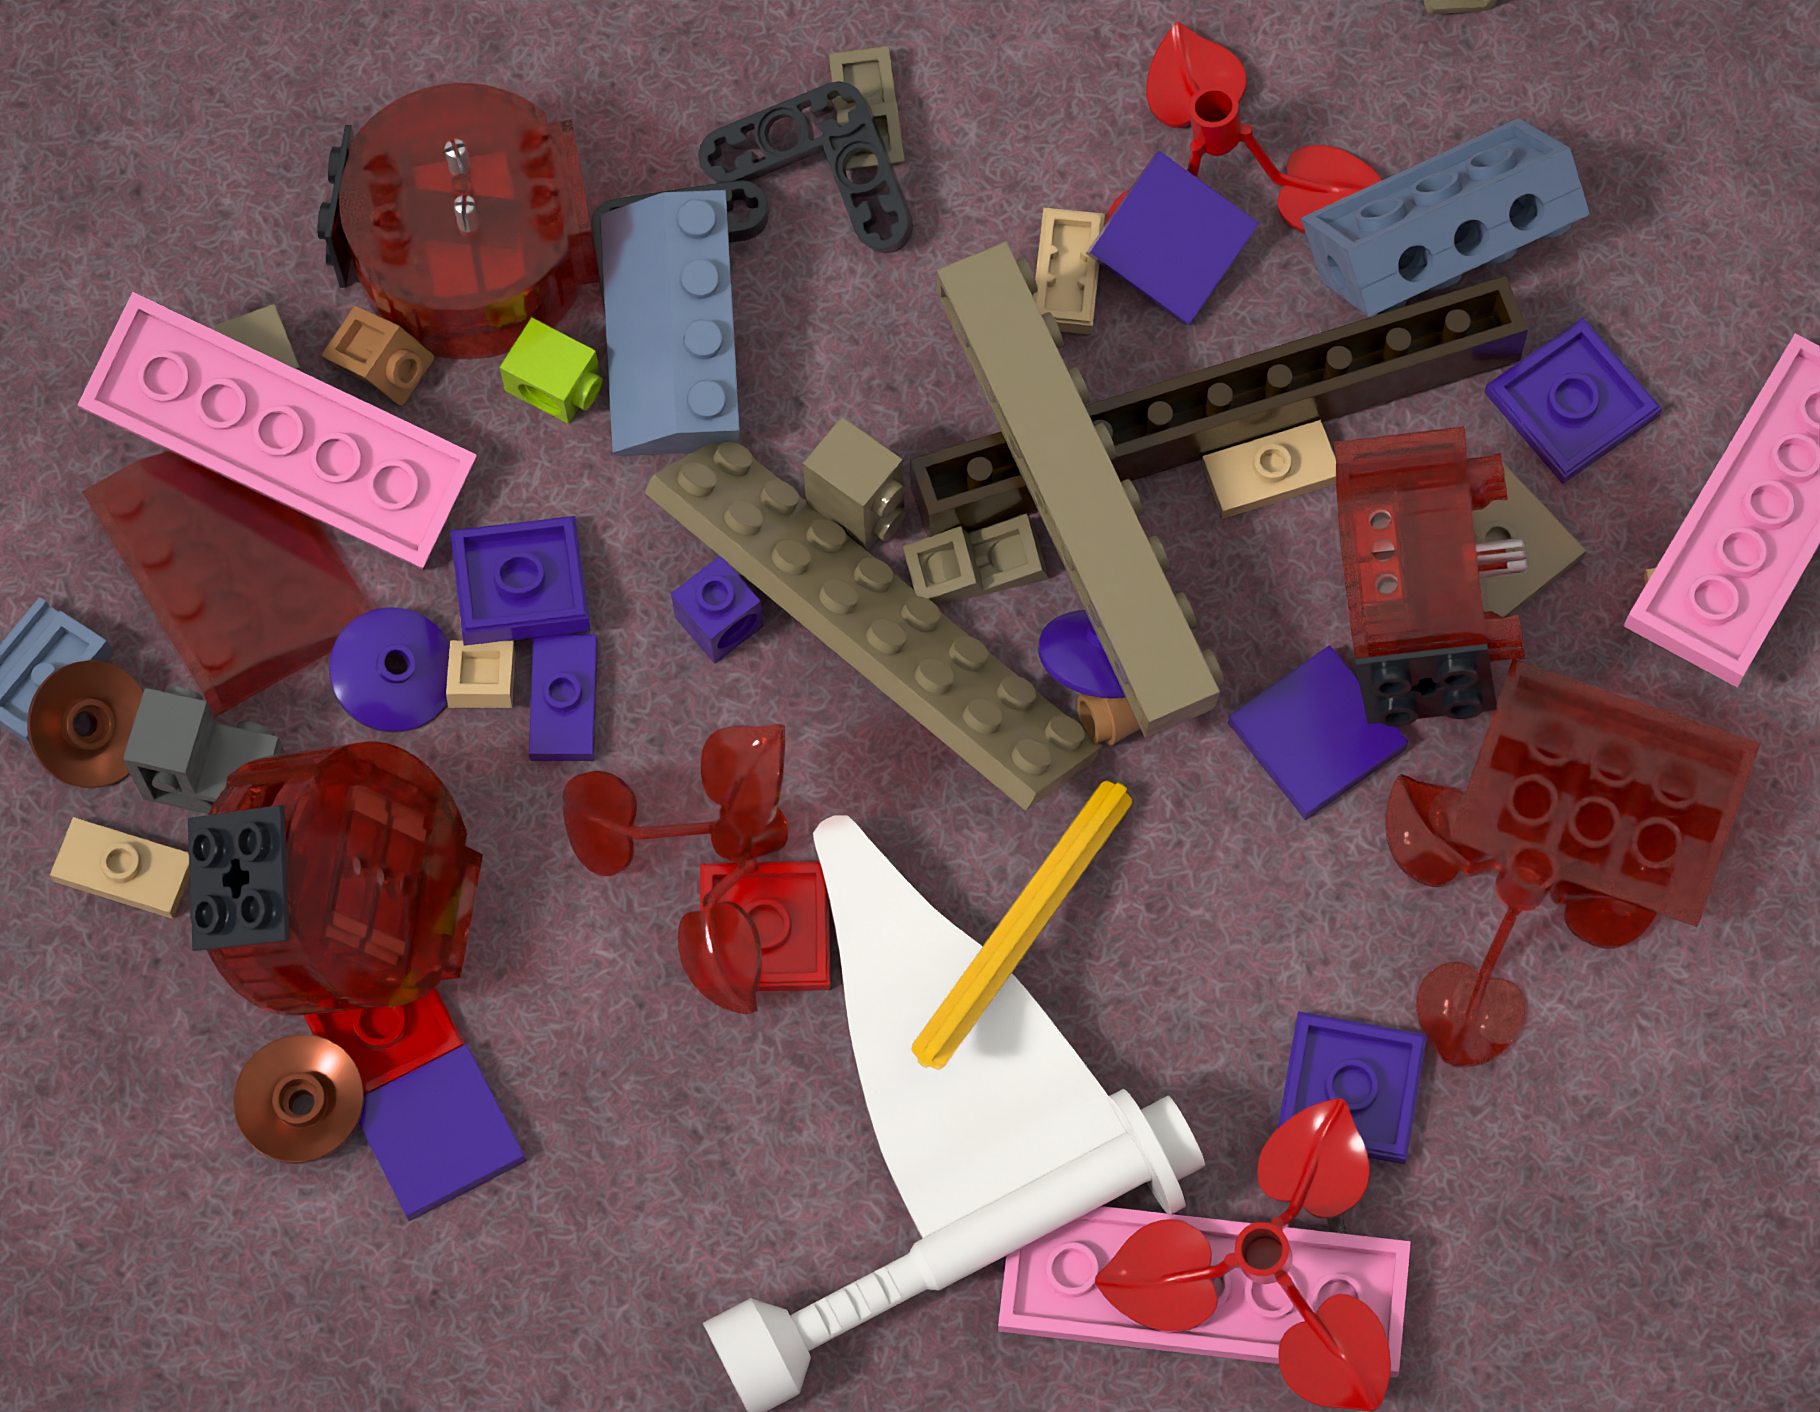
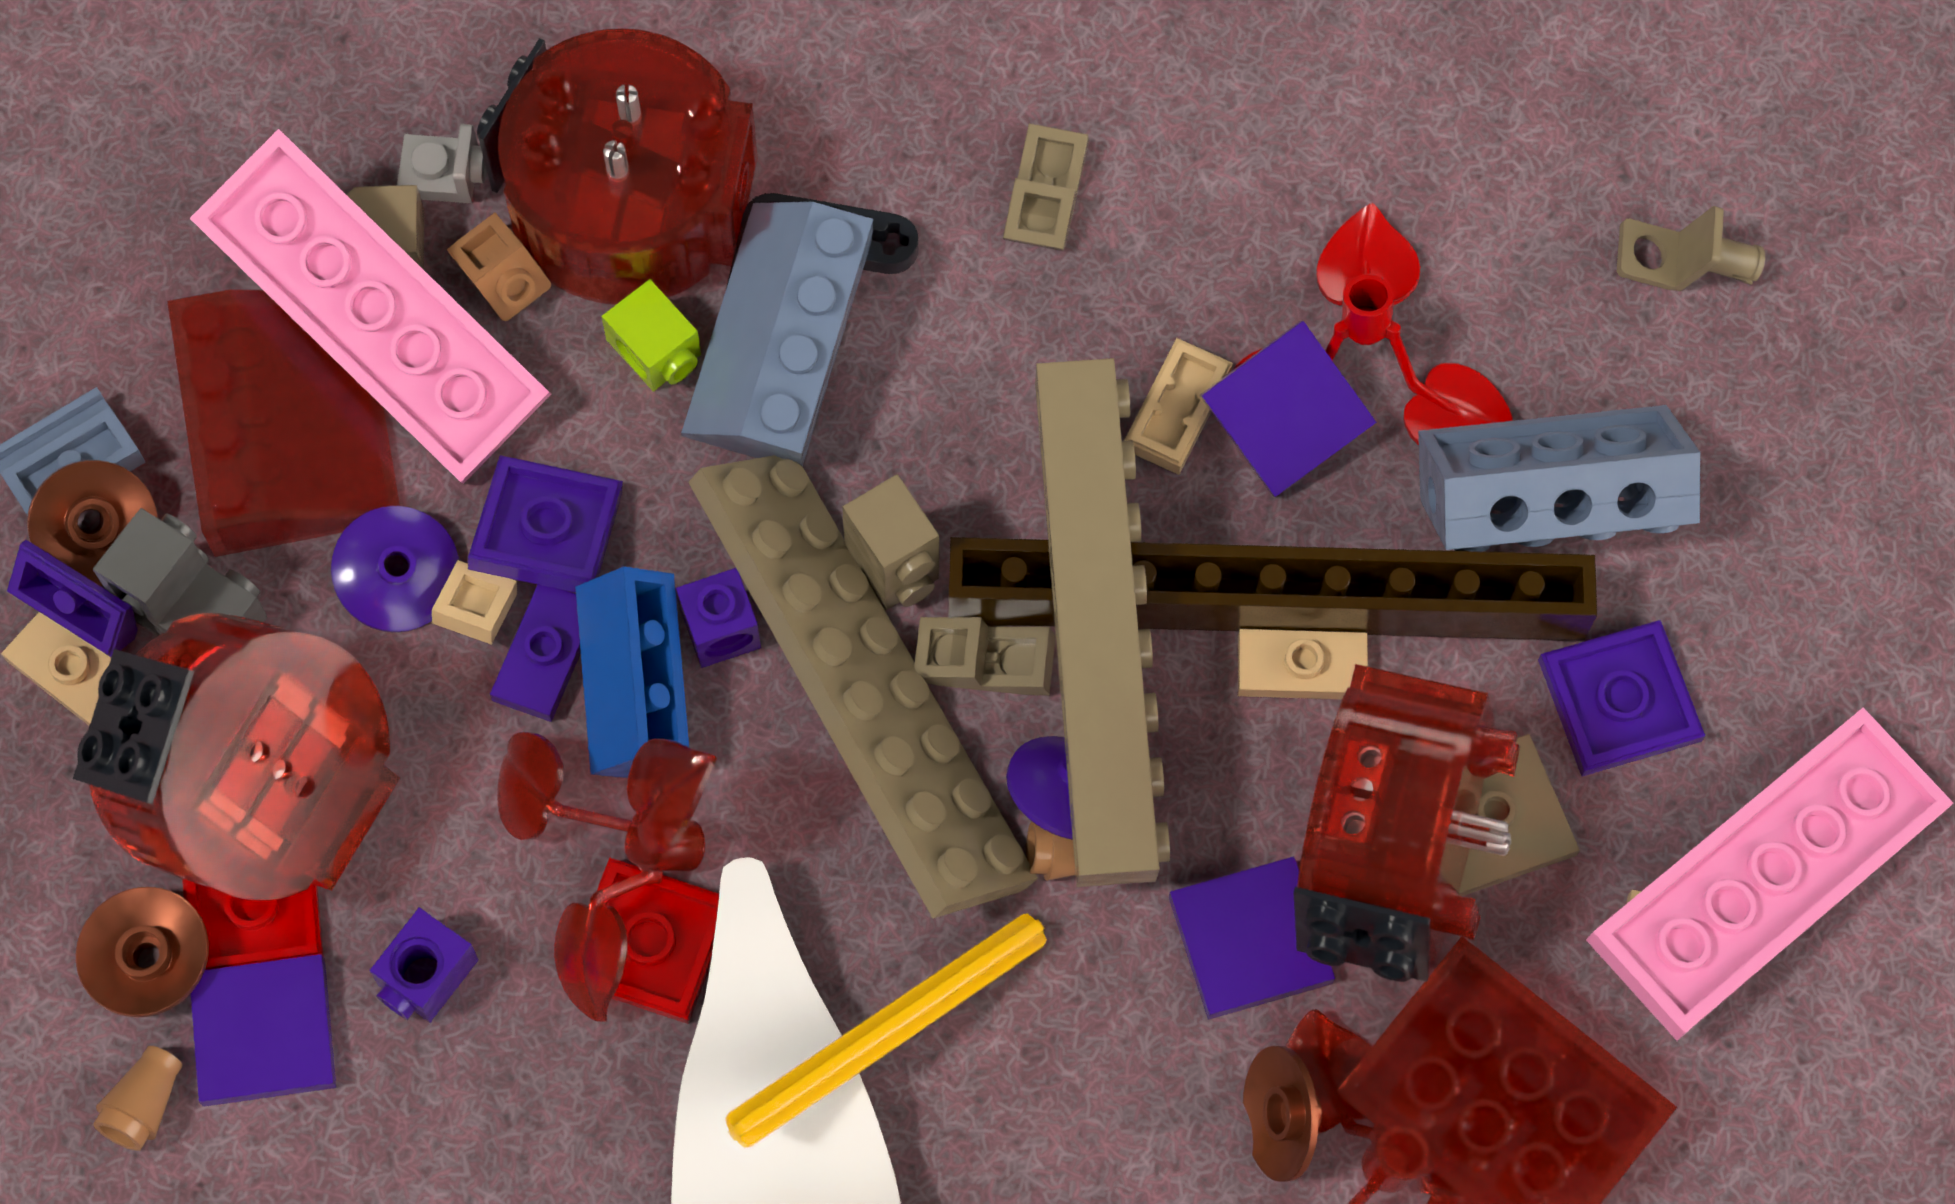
camera: 15 degrees right, 0 degrees up
black beam [698,81,913,253] -> none
none -> dark purple slope [7,540,138,657]
none -> medium nougat cone [93,1046,183,1151]
none -> dark purple brick [369,907,479,1022]
none -> light grey bracket [397,124,487,203]
none -> blue brick [575,566,691,779]
none -> copper dish [1243,1046,1322,1182]

